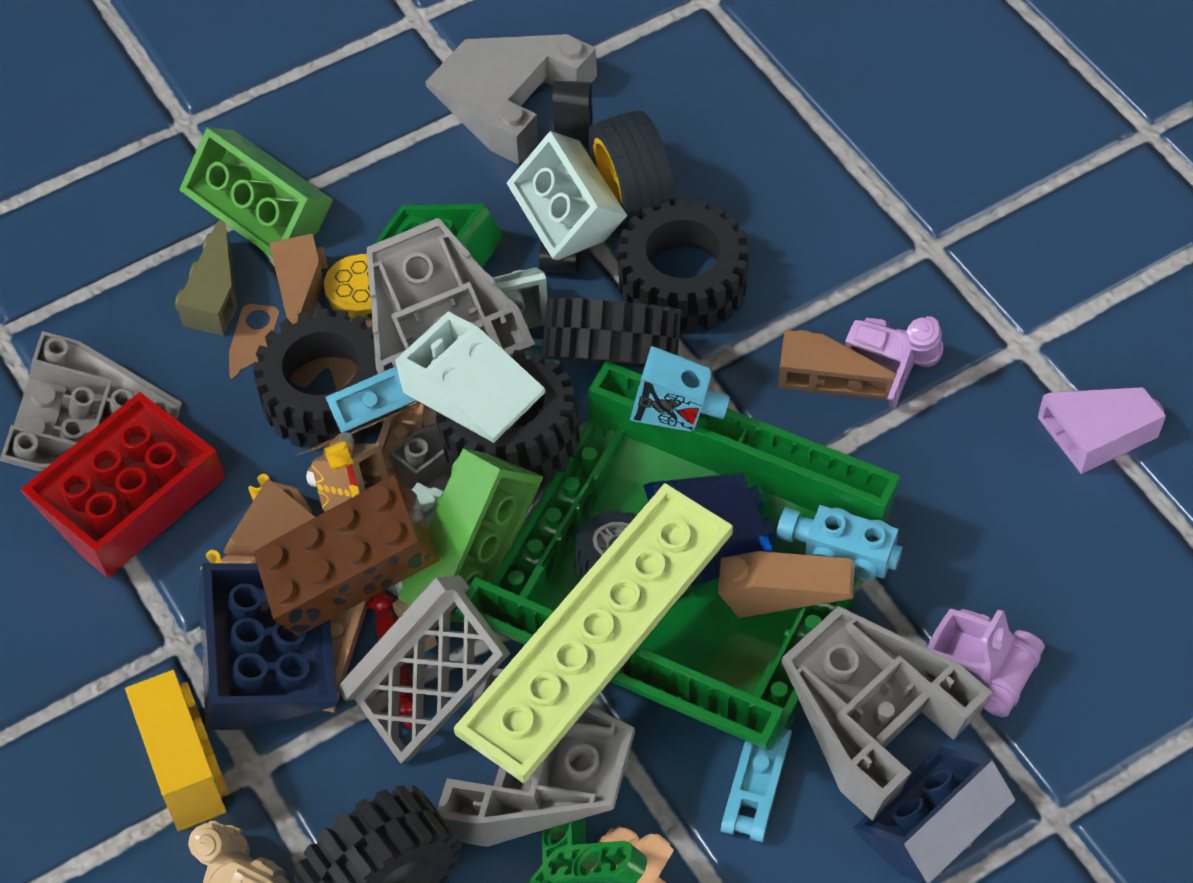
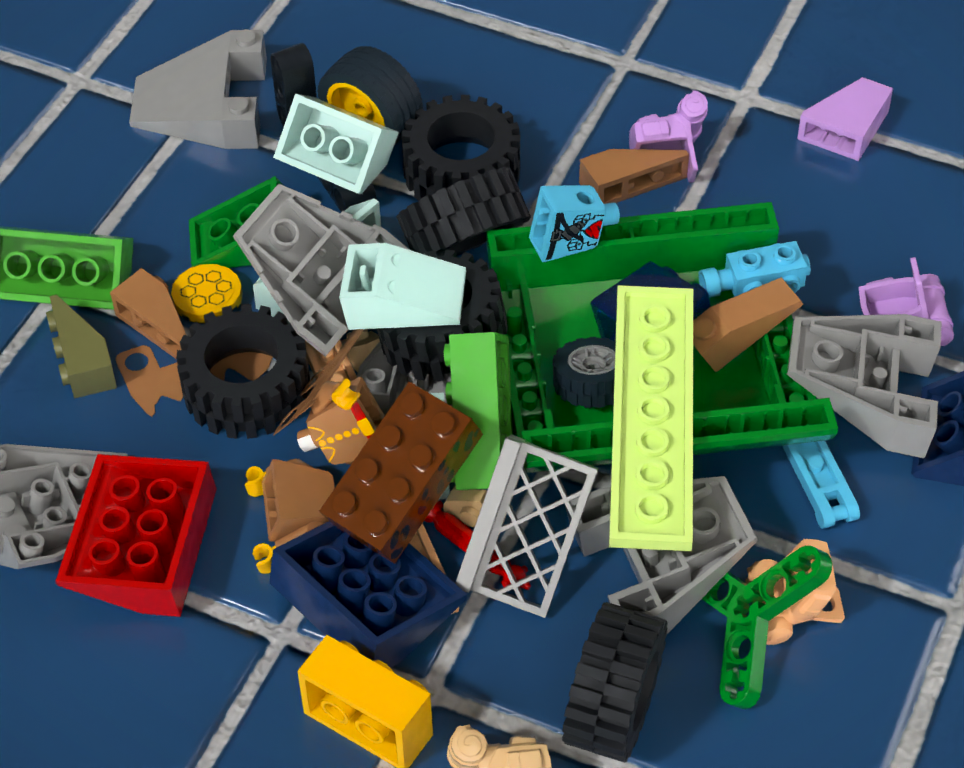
camera: 35 degrees left, 5 degrees down
medium azure plate [326,366,417,433] -> none

